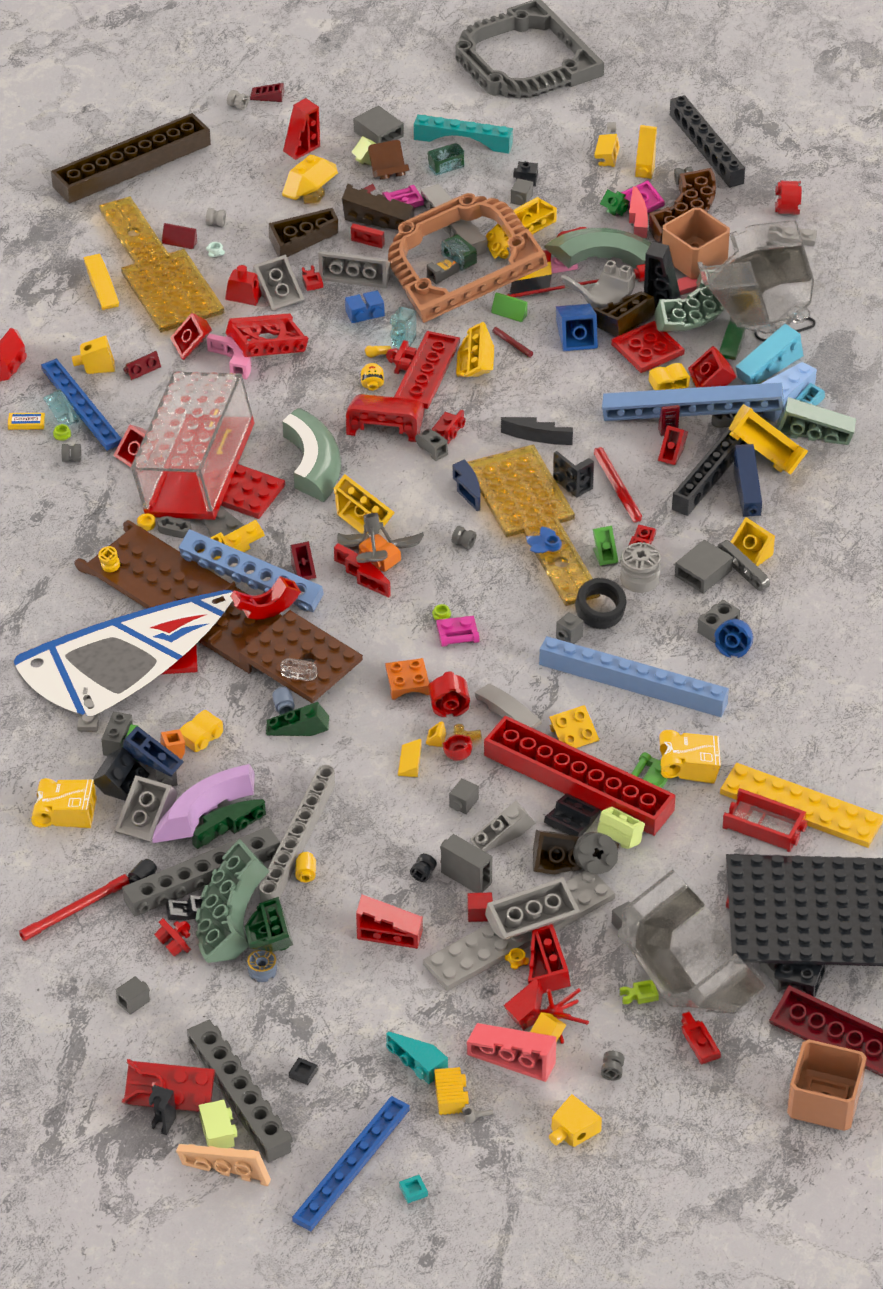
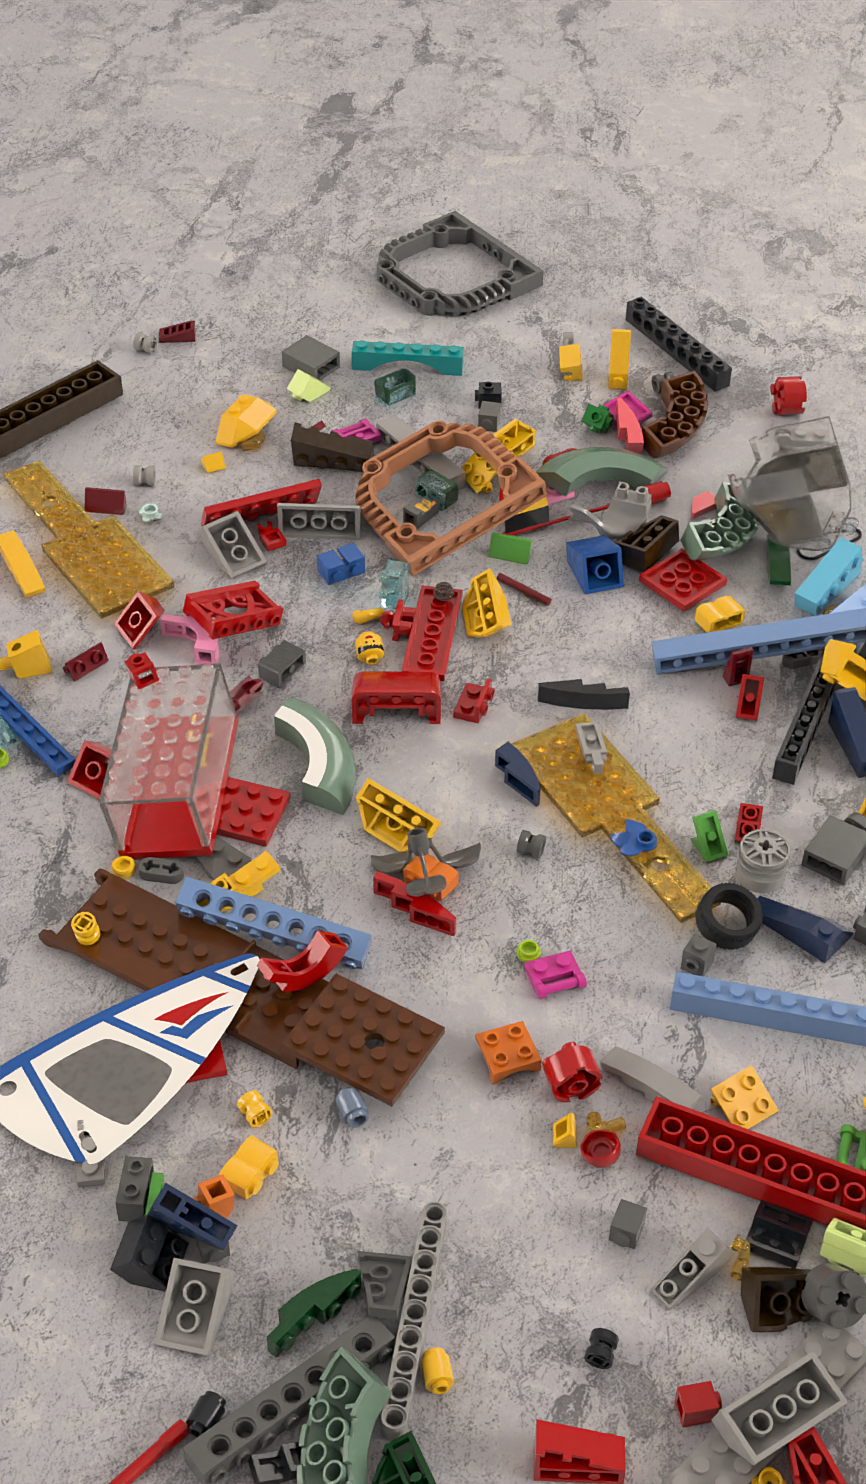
camera: 10 degrees left, 0 degrees up
yellow piece [31,778,97,828] -> none
dark grey wheel [61,444,81,462] -> none
lavender brick [152,764,255,843] -> none
red torso [225,265,262,306] -> none
dark green slope [266,702,329,736] -> none
dark brown wedge [269,207,338,257] -> none
clear beam [281,658,317,681] -> none
red wedge [283,98,320,160] -> none
dark red slope [290,541,317,580] -> none
red plate [351,223,385,249] -> none
reddish brown bracket [368,140,410,180] -> none
yellow slope [398,739,422,777] -> none
dark grey leg [415,428,448,461] -> none
dark grey brick [440,834,493,893] -> none
black bracket [553,451,594,498] -> none
axle [594,447,642,523] -> none
black wedge [644,241,681,310] -> none
nougat plate [662,208,730,279] -> none
red slope [688,346,736,388] -> none
none -> red brick [124,652,159,690]
none -> yellow slope [201,451,226,473]
none -> red plate [201,479,322,526]
none -> dark red hinge [220,675,263,715]
none -> yellow wheel [237,1090,273,1128]
none -> dark grey brick [258,640,306,688]
none -> dark grey wing [358,1251,413,1320]
none -> clear smoke plate [433,582,454,601]
none -> light grey hinge [575,722,607,775]
none -> clear yellow arm [730,1236,751,1281]
none -> dark blue wedge [758,896,853,963]

